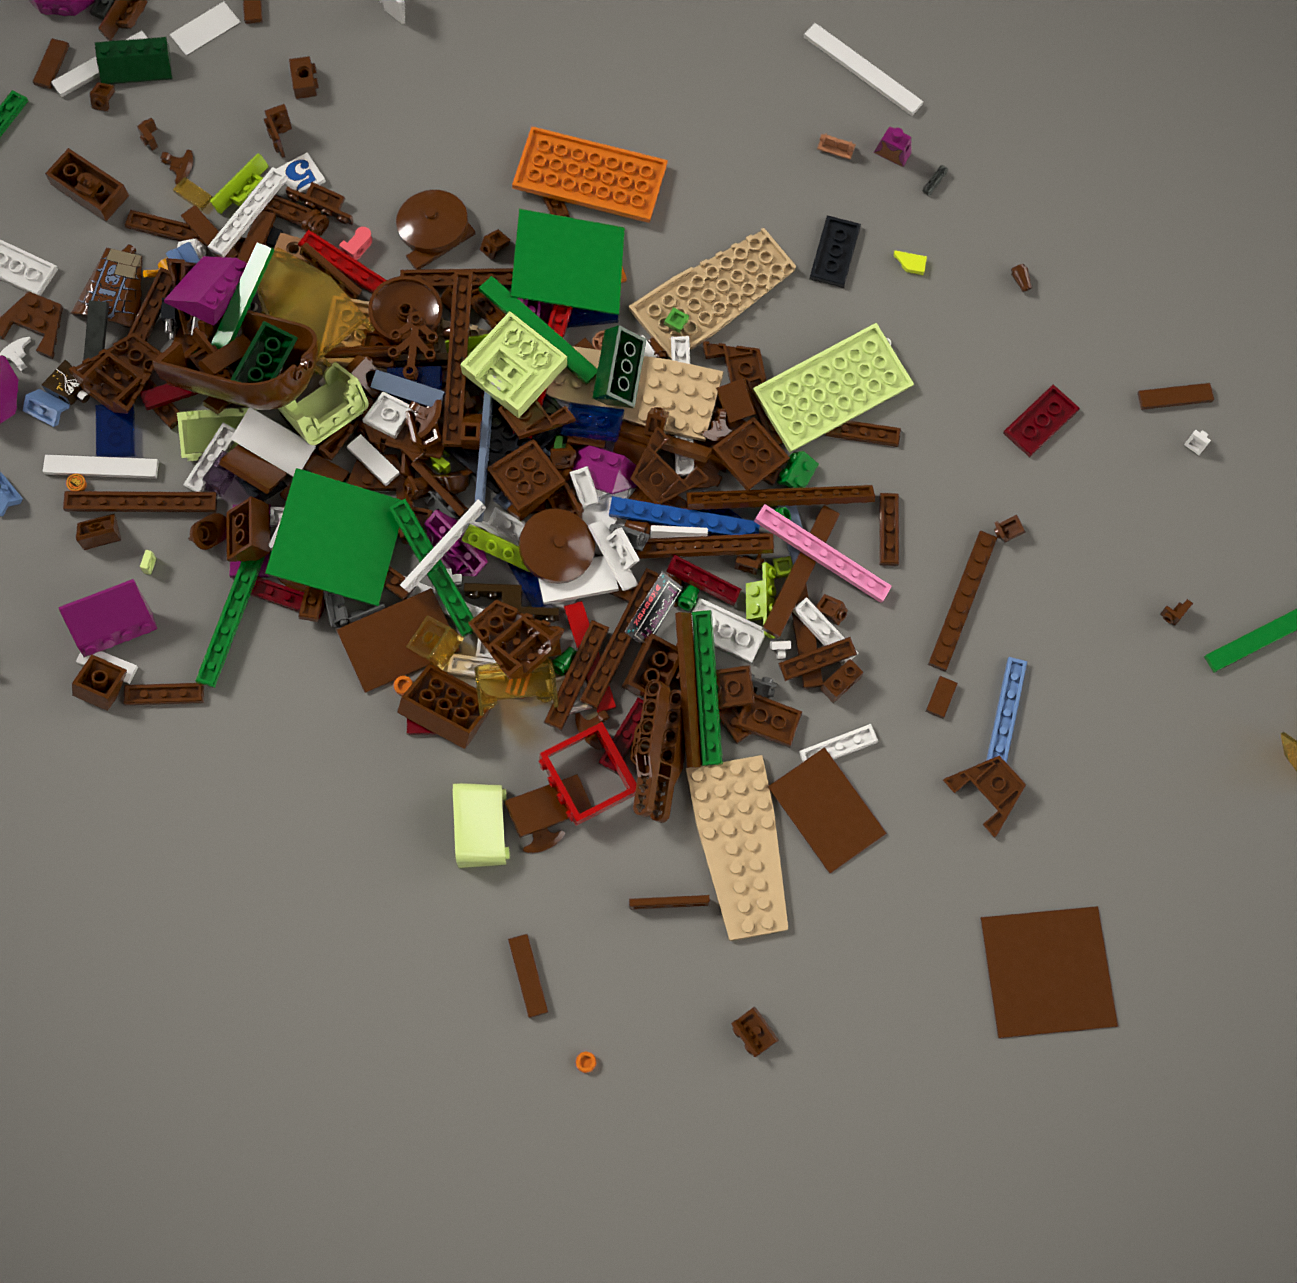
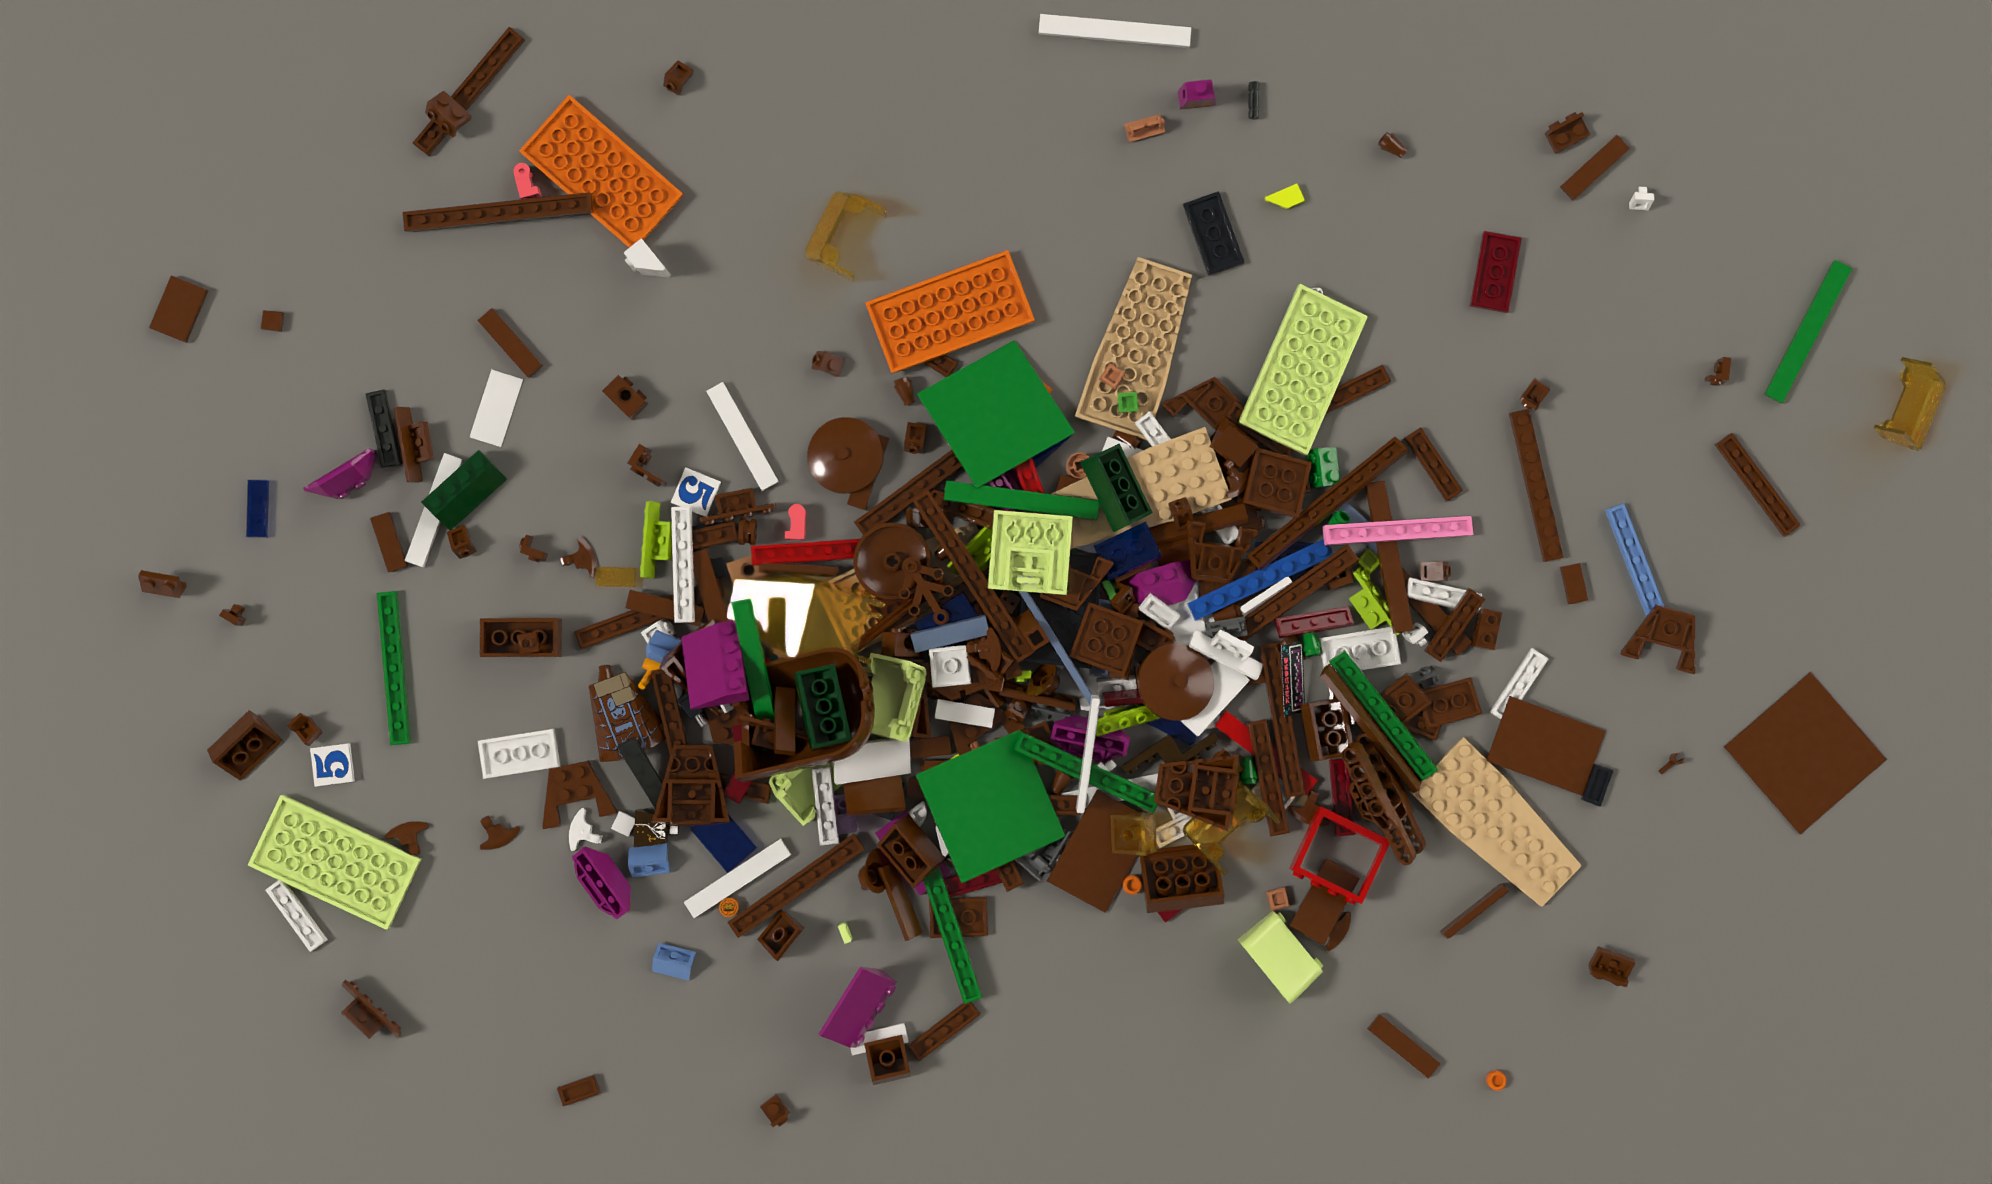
camera: 30 degrees left, 15 degrees up
none -> white tile [611,811,635,837]
none -> white tile [706,382,779,491]
none -> clear yellow windscreen [805,191,887,282]
none -> reddish brown bracket [812,351,844,377]
none -> reddish brown tile [878,863,922,941]
none -> reddish brown cone [893,376,915,406]
none -> reddish brown tile [929,896,988,938]
none -> reddish brown cone [1050,770,1075,795]
none -> nougat tile [1099,363,1125,390]
none -> dark red tile [1103,689,1143,707]
none -> nougat tile [1266,887,1290,911]
none -> reddish brown bracket [1545,112,1591,154]
none -> black tile [1581,764,1613,807]
none -> reddish brown hand [1658,753,1685,775]
none -> reddish brown tile [1715,433,1801,537]

